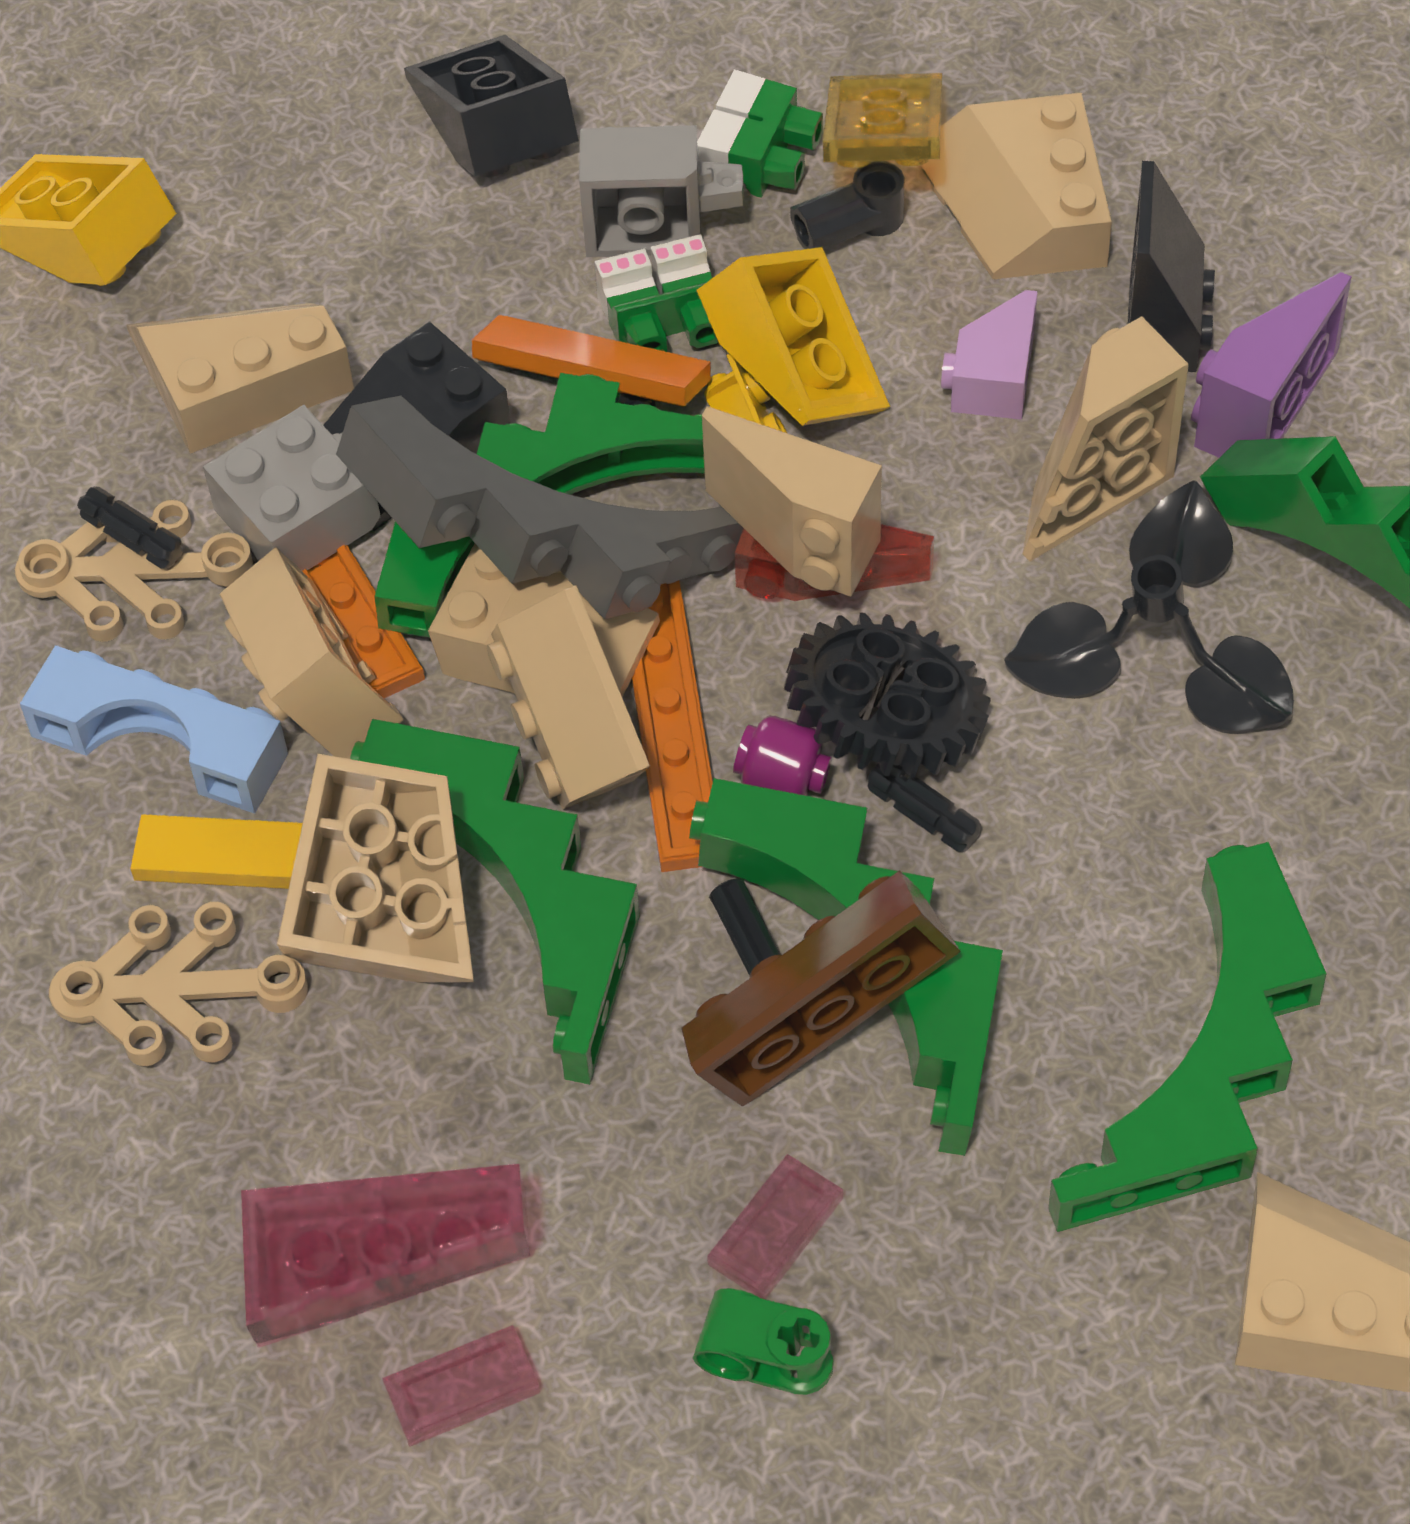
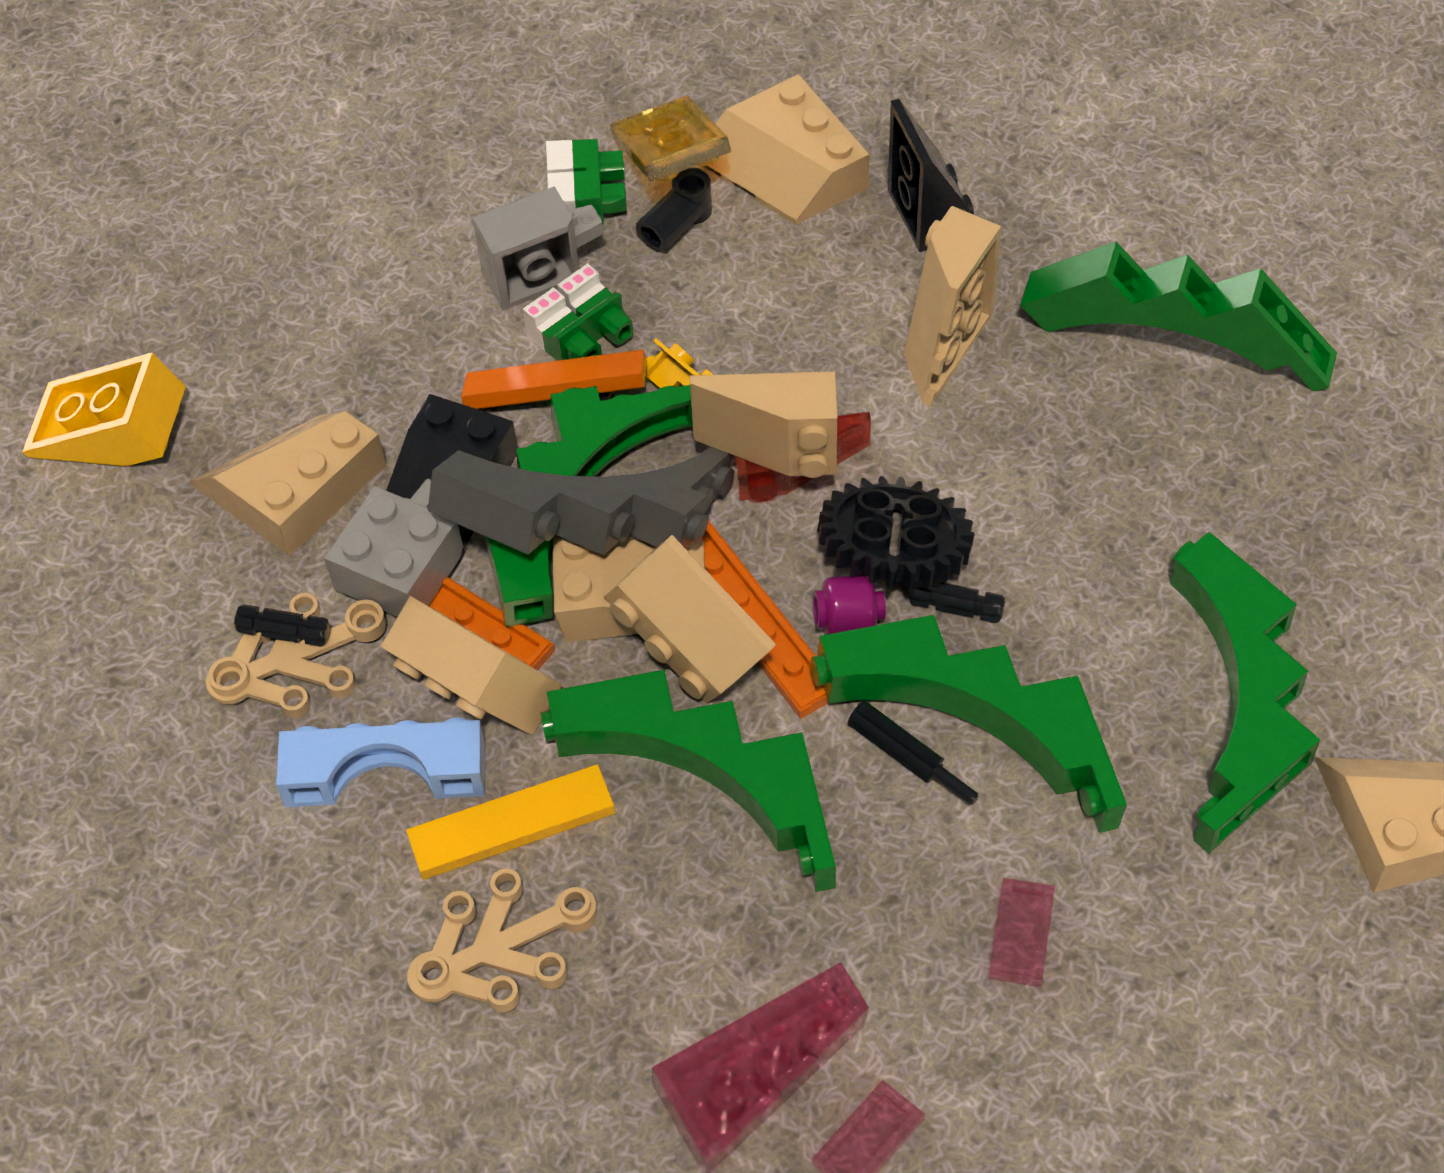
camera: 25 degrees left, 0 degrees up
tan wedge [277,754,474,983] -> none
black slope [404,35,579,177] -> none
reddish brown slope [681,870,961,1107] -> none
green piece [693,1288,834,1395] -> none
yellow slope [697,247,890,426] -> none
lavender slope [941,290,1037,419] -> none
black plant [1004,480,1294,734] -> none
medium lavender slope [1191,272,1352,457] -> none

